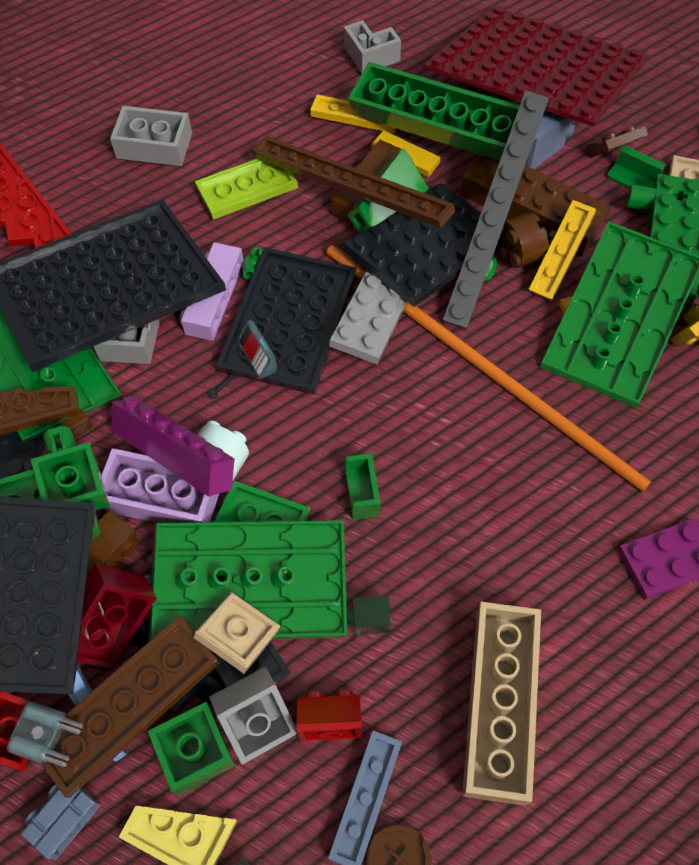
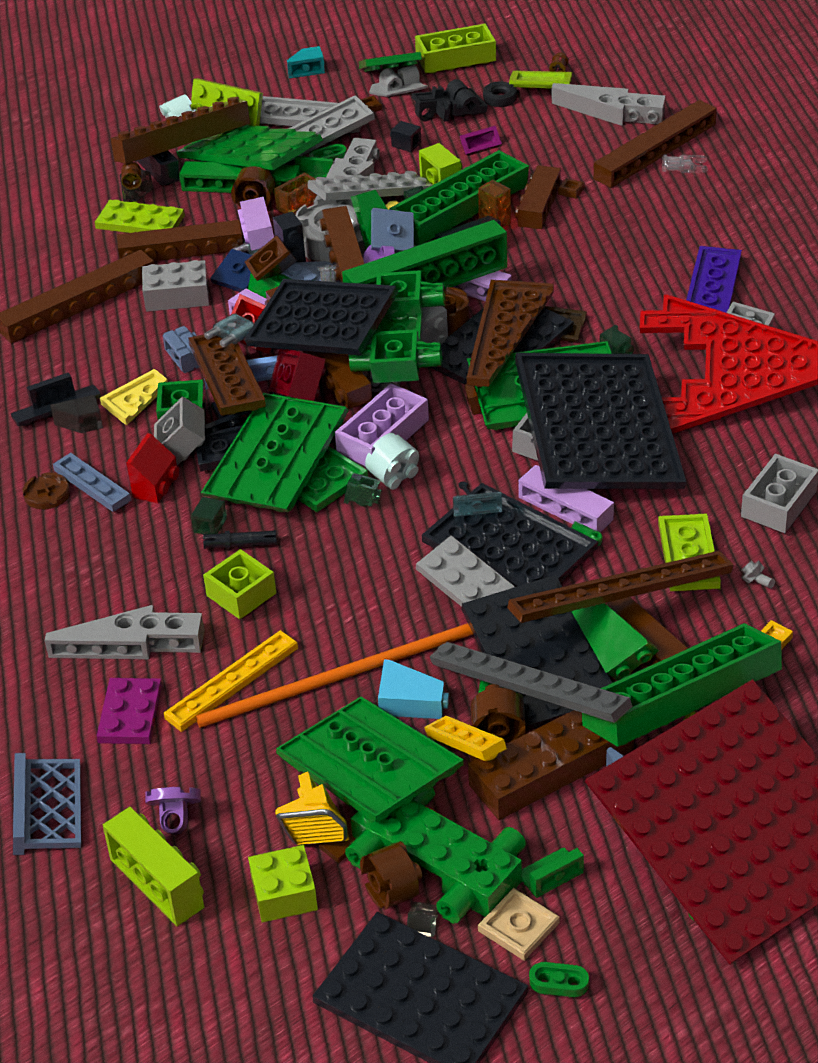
camera: 115 degrees right, 20 degrees down
magenta brick [111,396,235,497] -> none
tan tile [194,592,280,673] -> none
green panel [345,453,381,520] -> none
tan brick [462,602,541,806] -> none
reddish brown plate [586,126,648,158] -> none
none -> light grey brick [45,605,205,659]
none -> yellow tile [164,630,298,732]
none -> black pin [203,530,277,550]
none -> lime brick [203,549,276,620]
none -> clear green brick [344,473,382,507]
none -> medium azure slope [378,659,449,719]
none -> light grey plate [741,560,775,588]

